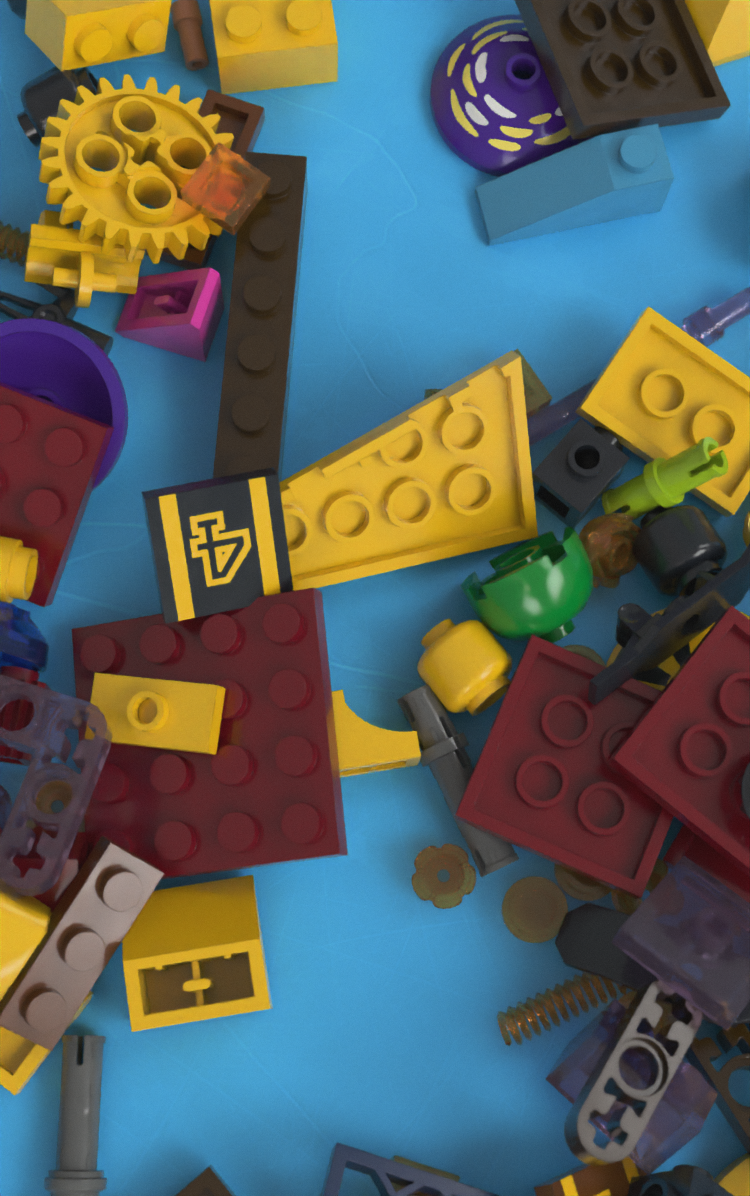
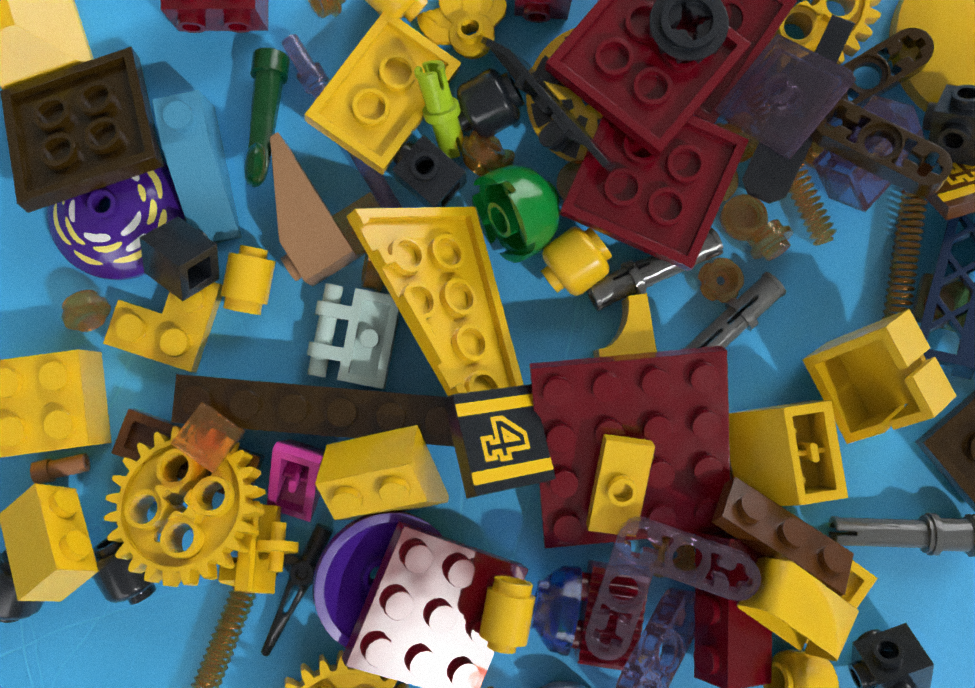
camera: 85 degrees left, 10 degrees up
none -> clear orange plate [61,290,111,332]
none -> yellow plate [103,282,223,373]
none -> black brick [139,217,219,301]
none -> yellow brick [221,245,276,315]
none -> dark green plant [244,48,290,188]
none -> medium nougat slope [270,132,359,287]
none -> light aqua plate [307,283,400,389]
none -> yellow slope [315,425,449,520]
none -> dark grey pin [684,272,787,349]
none -> clear orange plate [747,219,794,261]
none -> yellow piece [802,309,956,444]
none -> clear orange piece [881,190,928,319]

